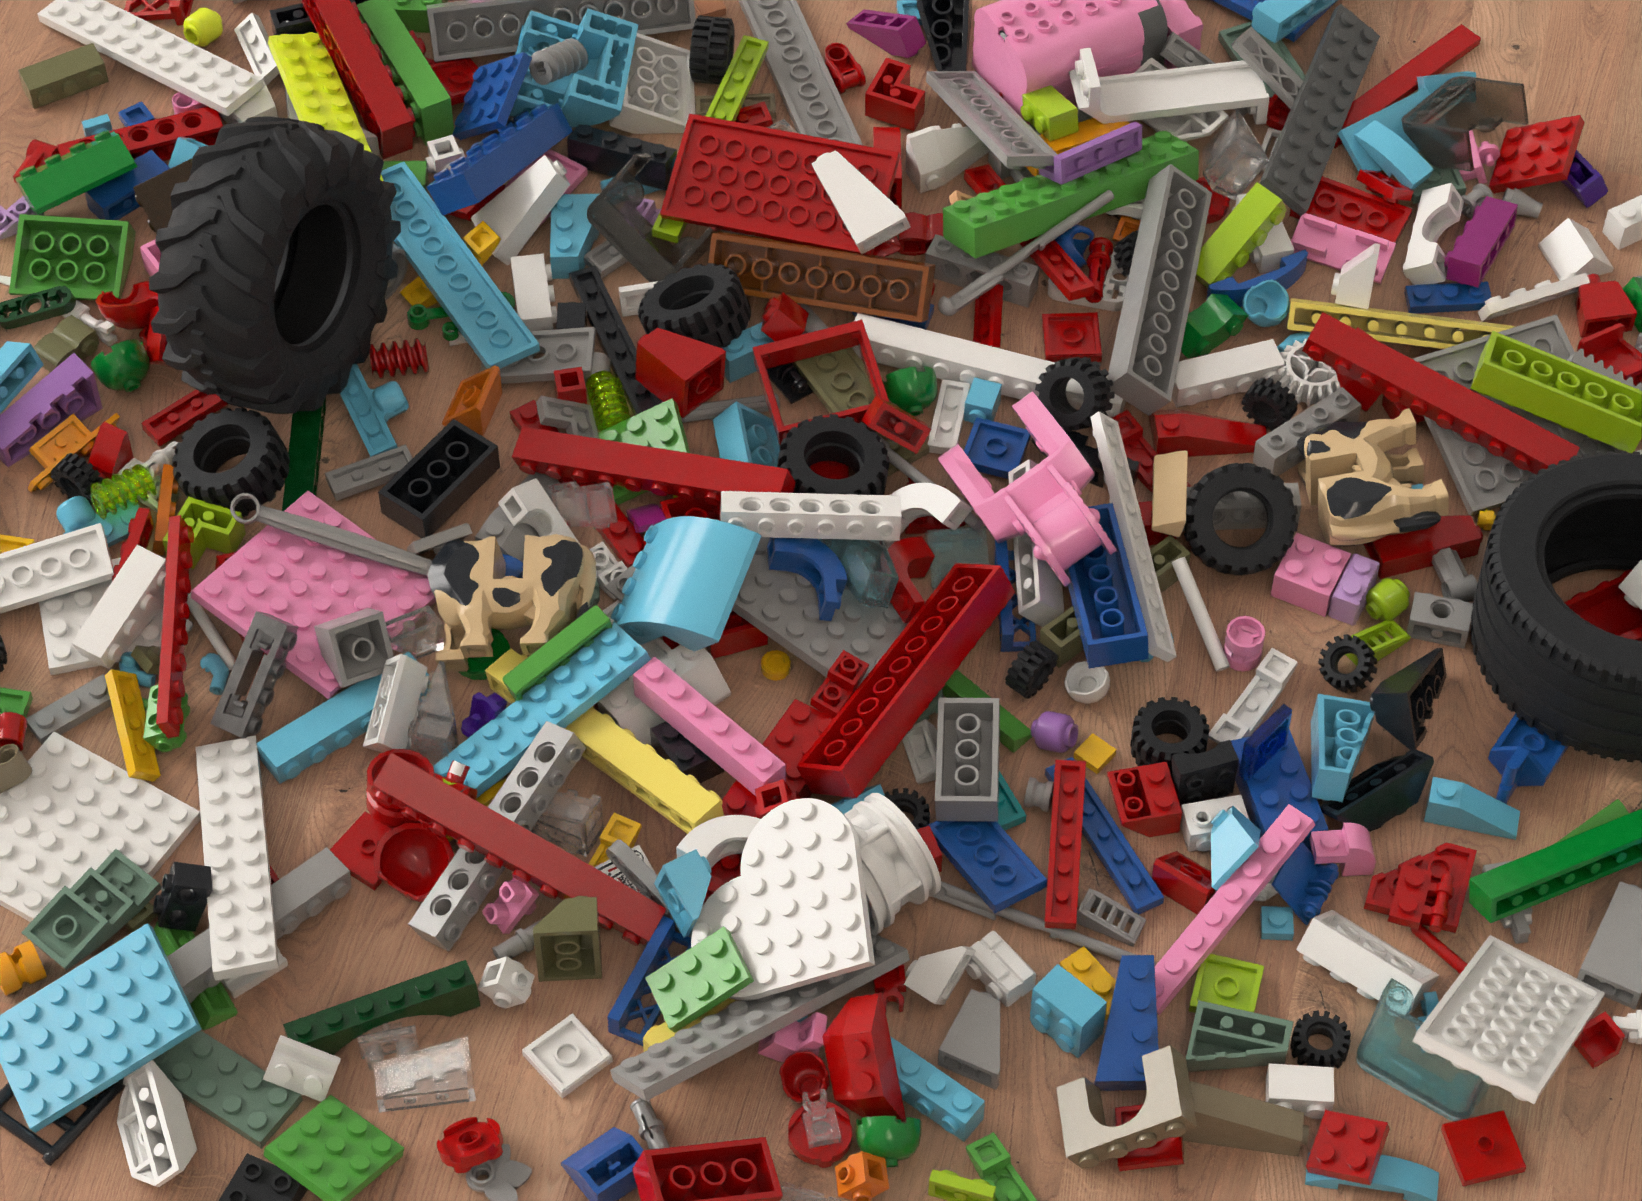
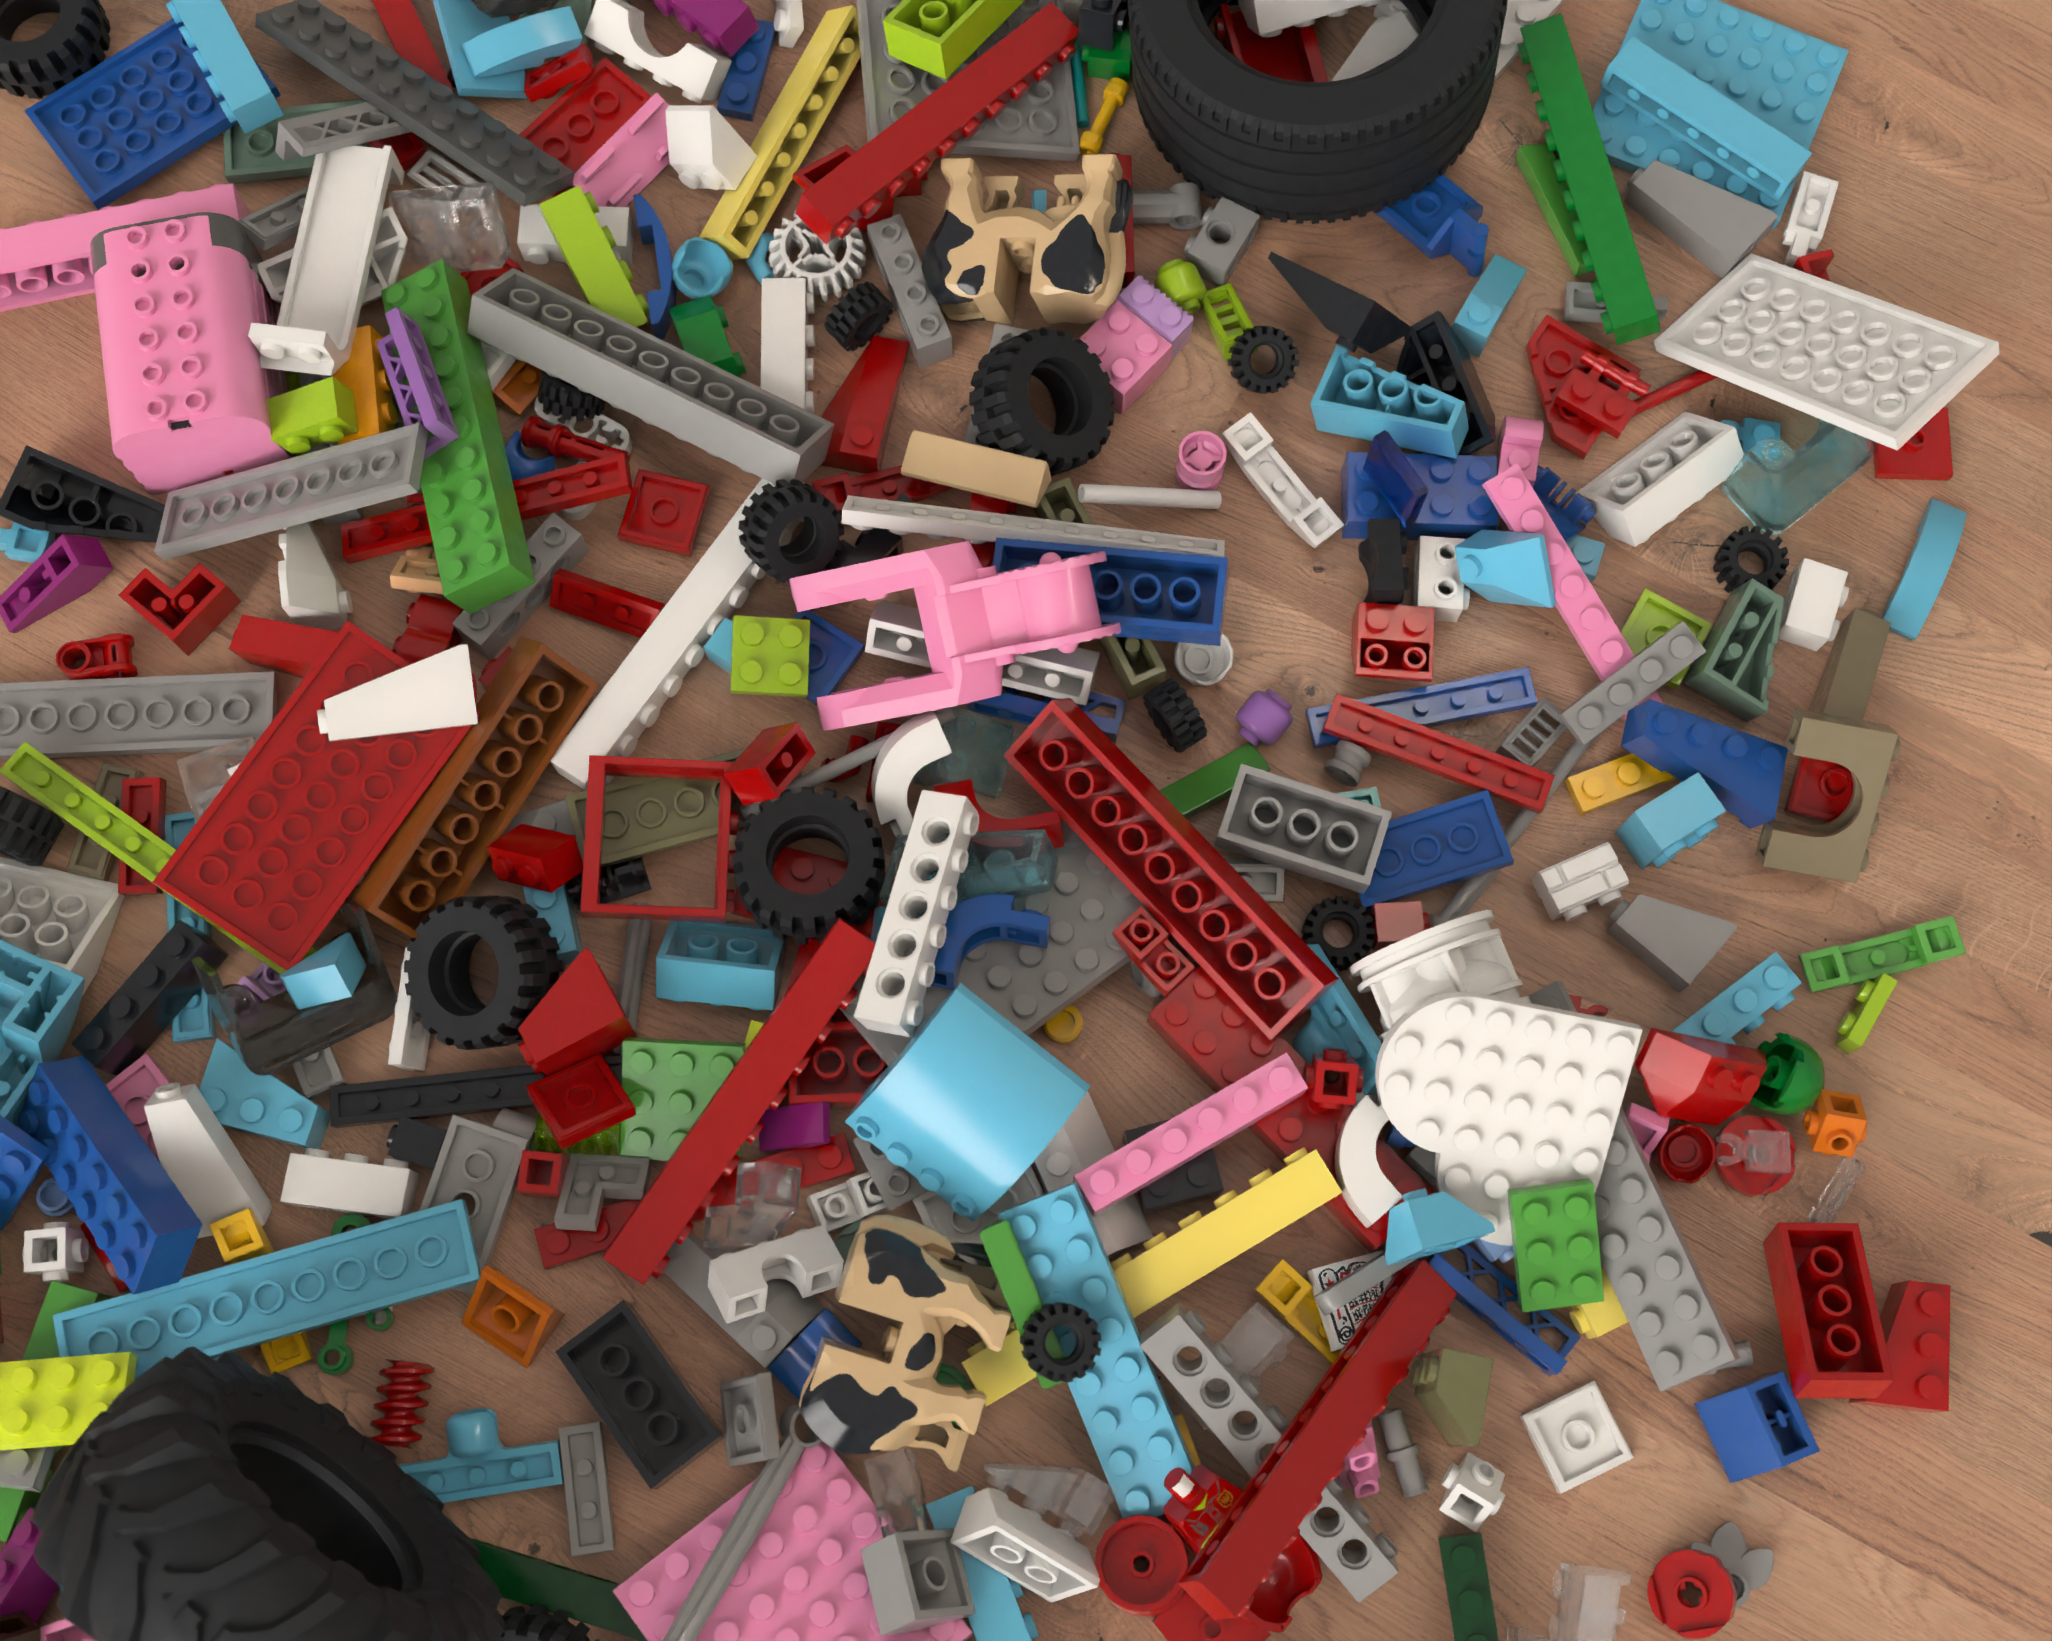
camera: 75 degrees left, 20 degrees up
dark purple hips [461,692,507,738] -> none
green cylinder [882,366,938,416] -> none
white slope [904,946,976,1005] -> none
white plate [927,379,970,455] -> none
light grey bar [938,190,1115,316] -> none
yellow tile [1073,733,1117,774] -> none
black tyre [1130,697,1209,777] -> none
red slope [1151,851,1218,915] -> none
red plate [1306,1110,1390,1186] -> none
none -> medium azure slope [279,932,367,1009]
none -> red plate [526,1053,636,1150]
none -> lime plate [730,615,810,698]
none -> black tyre [1020,1302,1102,1383]
none -> light grey plate [1558,621,1706,745]

